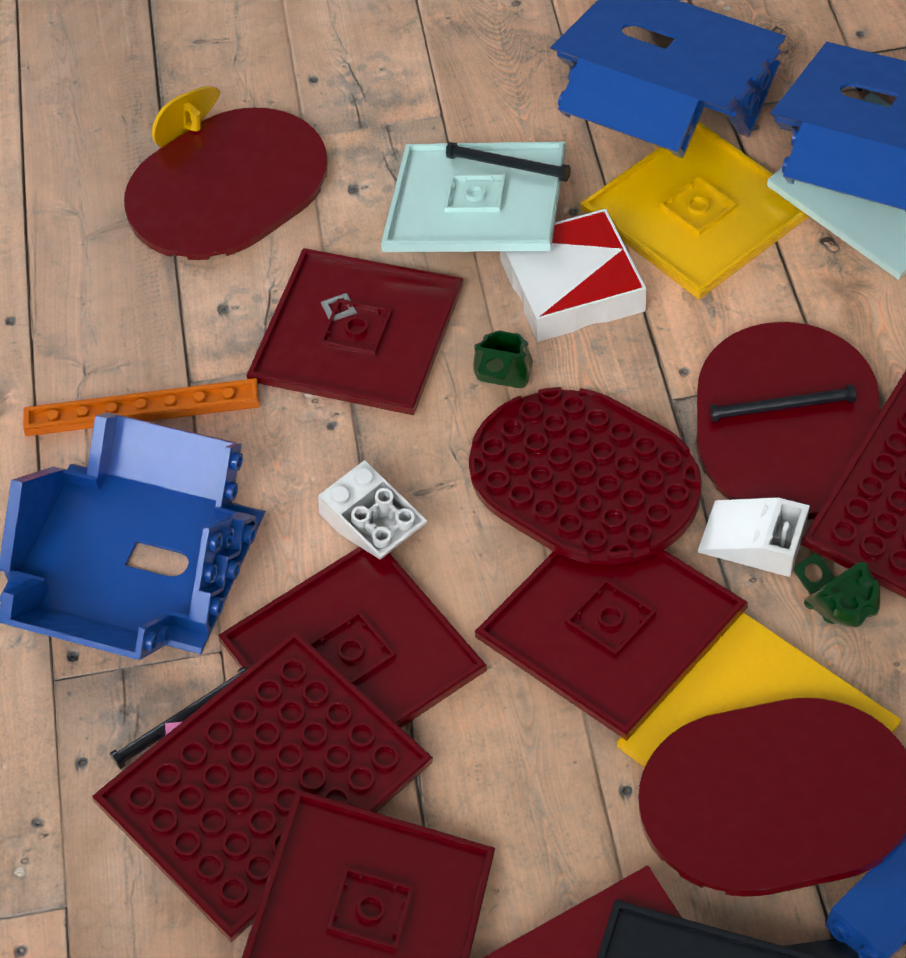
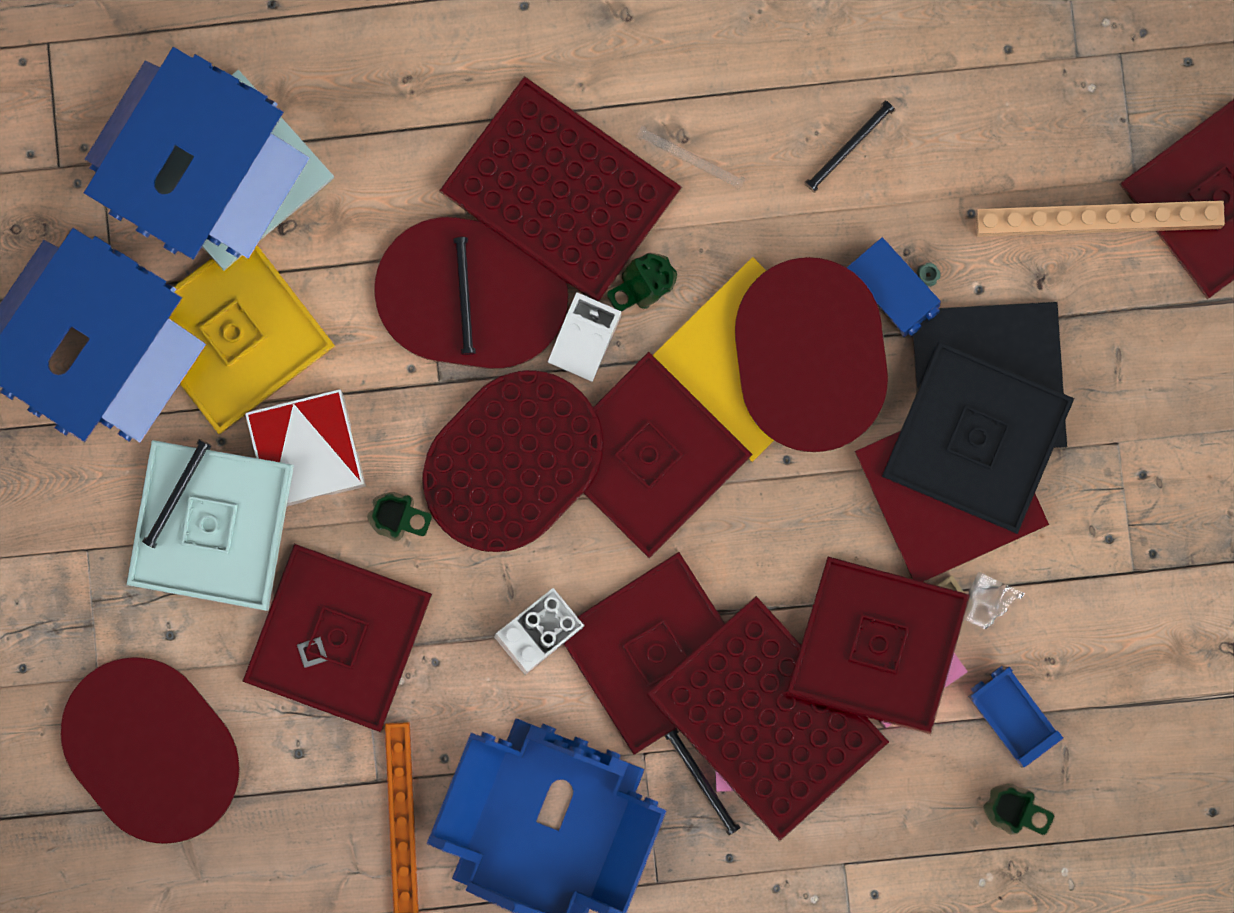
camera: 90 degrees left, 30 degrees up
yellow shield [151,86,220,147] -> none

